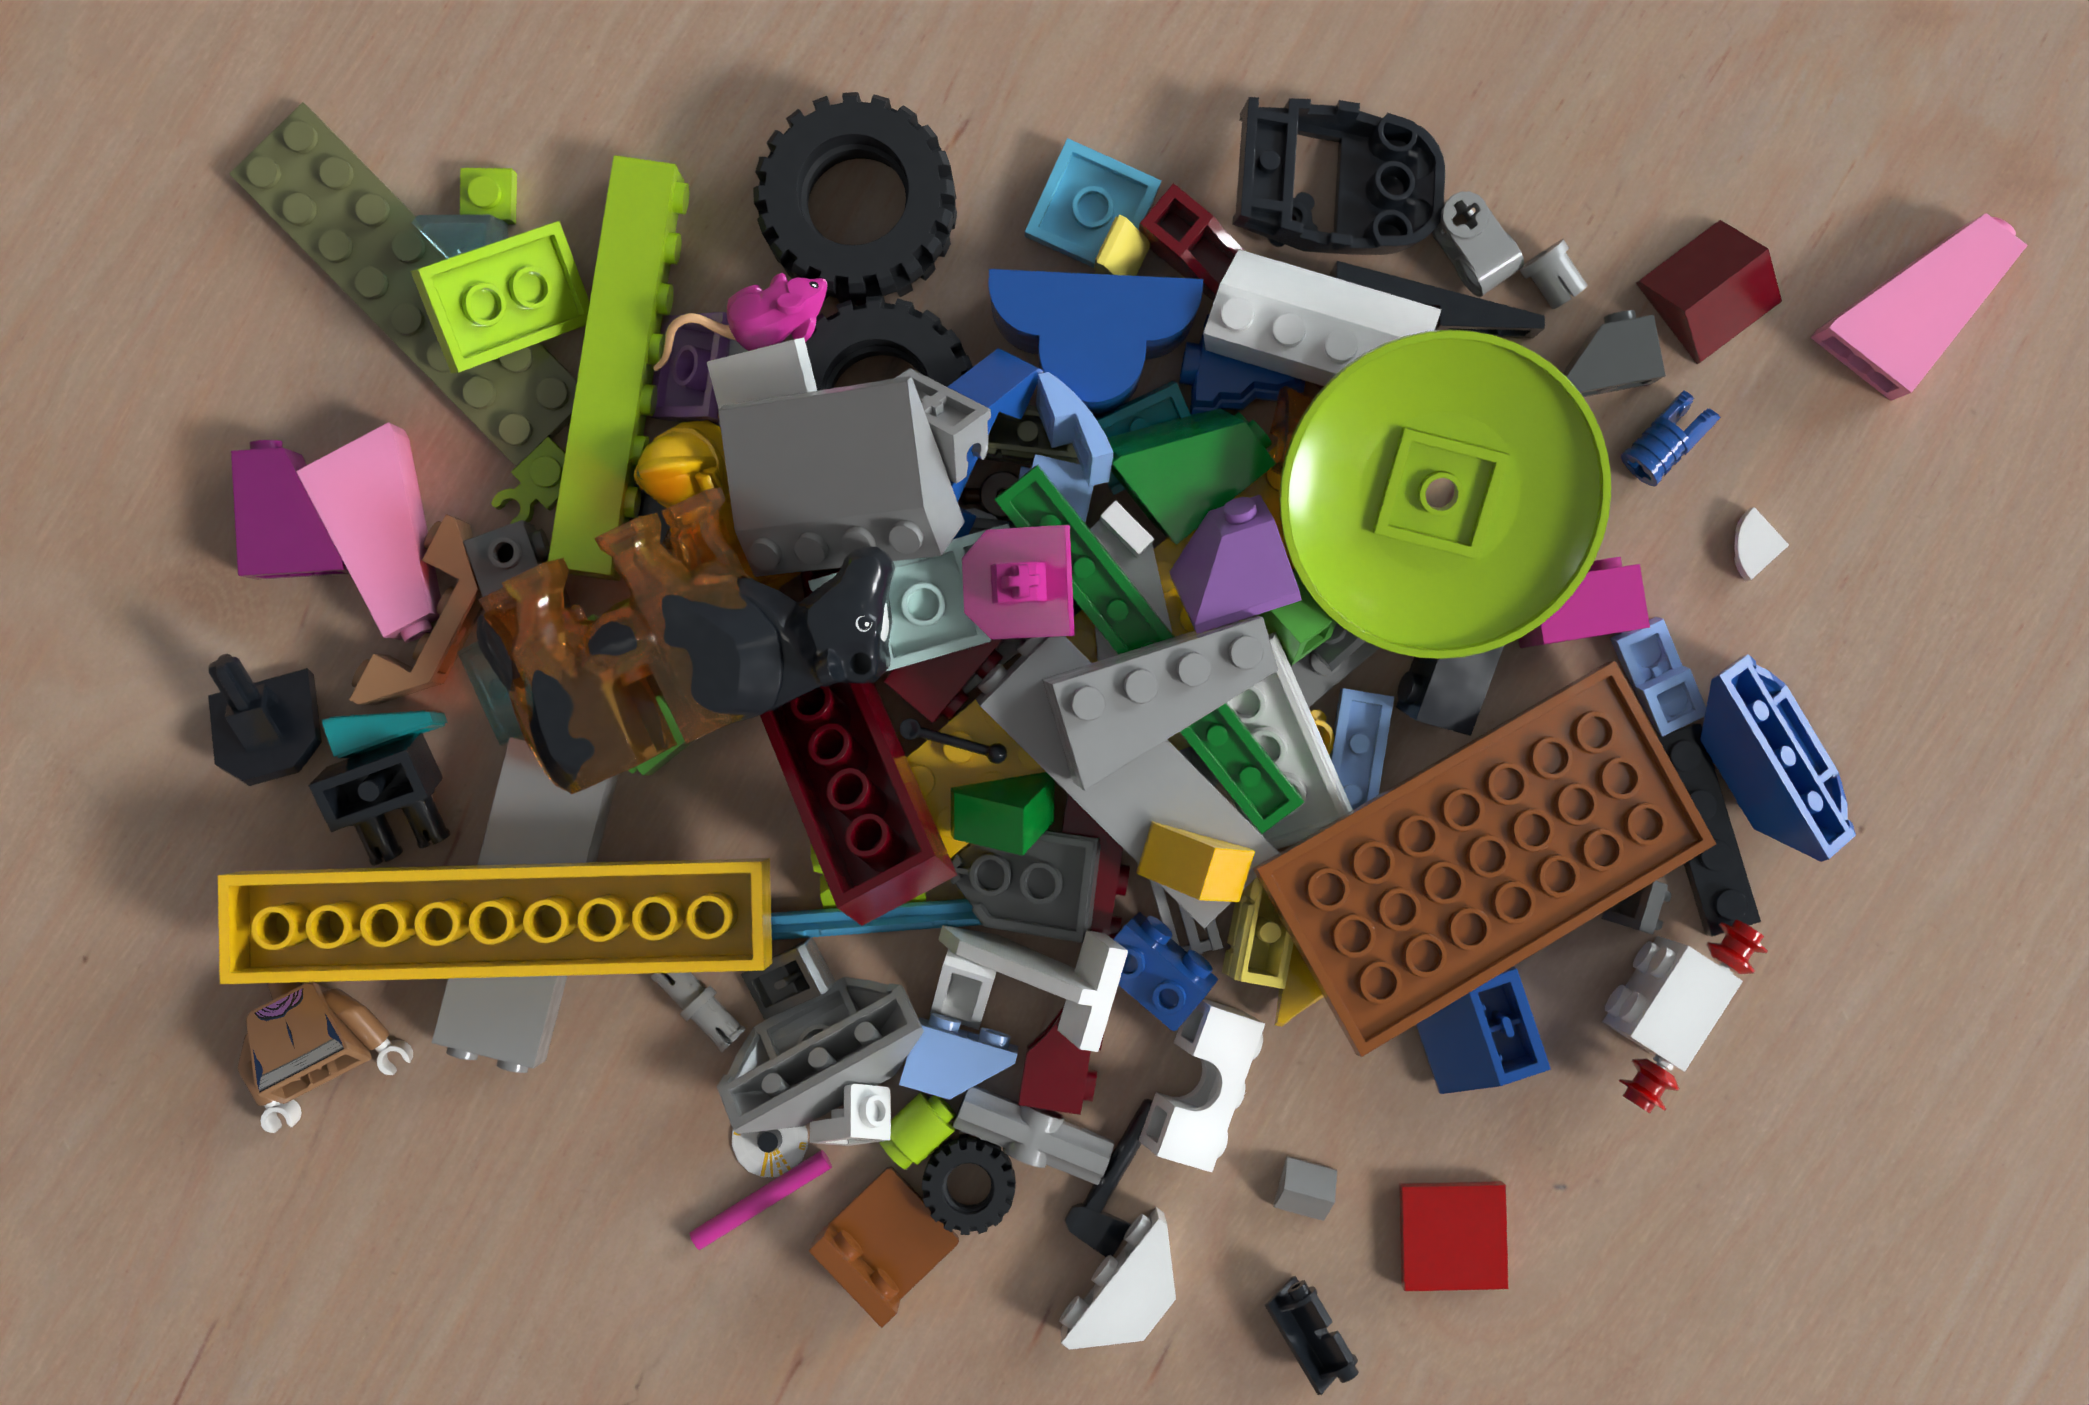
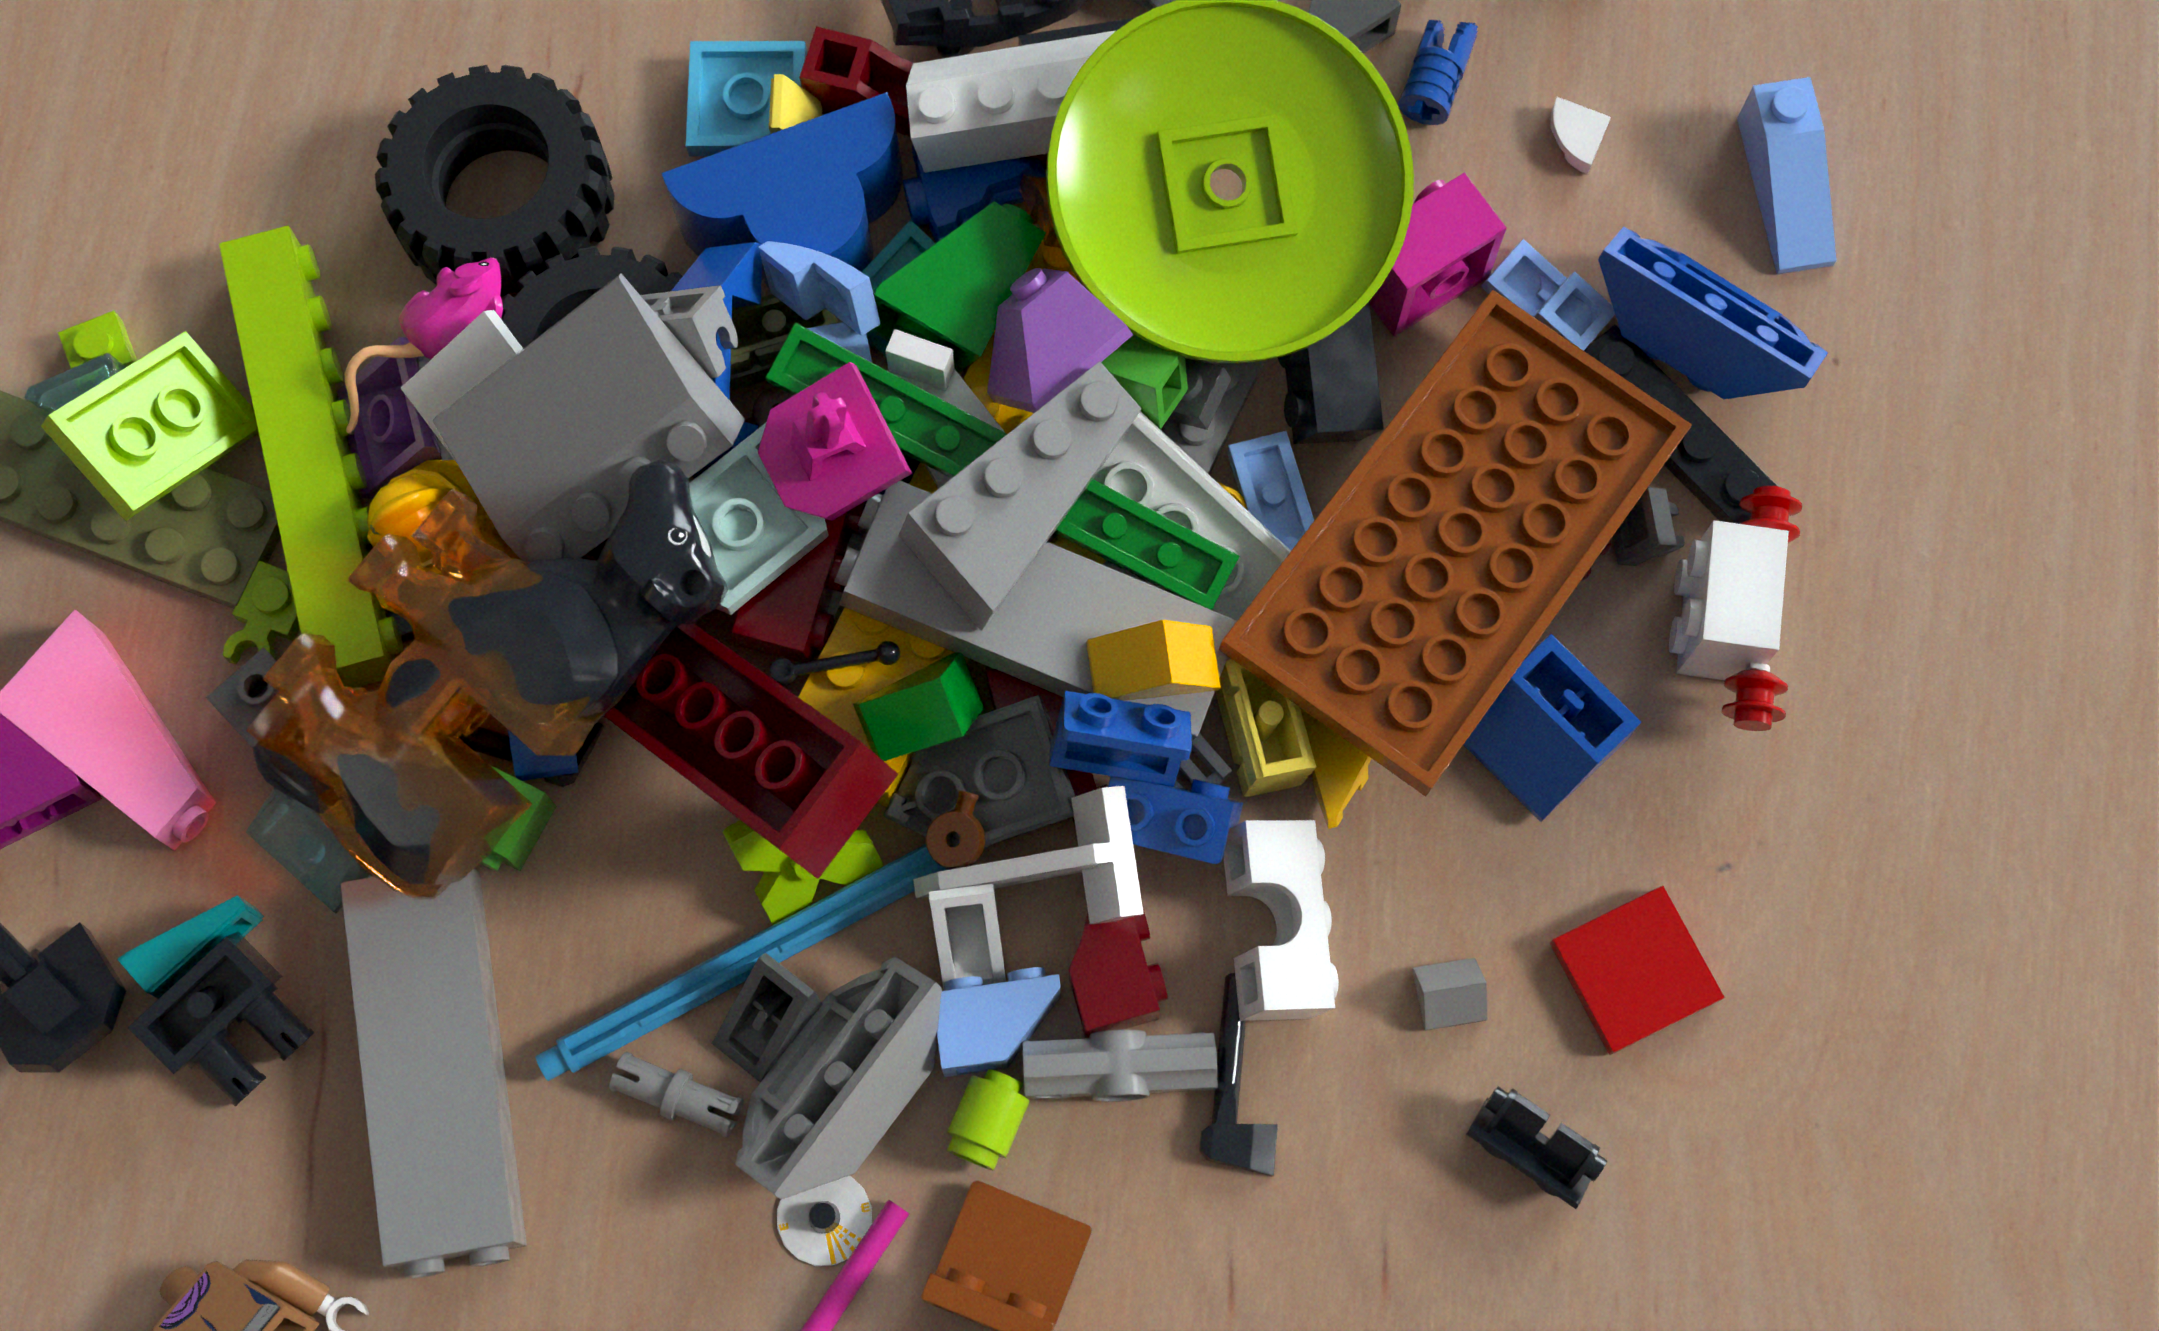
camera: 30 degrees left, 15 degrees down
yellow brick [218,858,772,984] -> none
medium nougat slope [349,514,485,705] -> none
white bracket [810,1084,891,1146] -> none
black tyre [922,1134,1016,1235] -> none
white slope [1059,1207,1176,1350] -> none
none -> reddish brown piece [926,790,985,870]
none -> blue bracket [1049,691,1192,787]
none -> light blue slope [1737,77,1837,274]

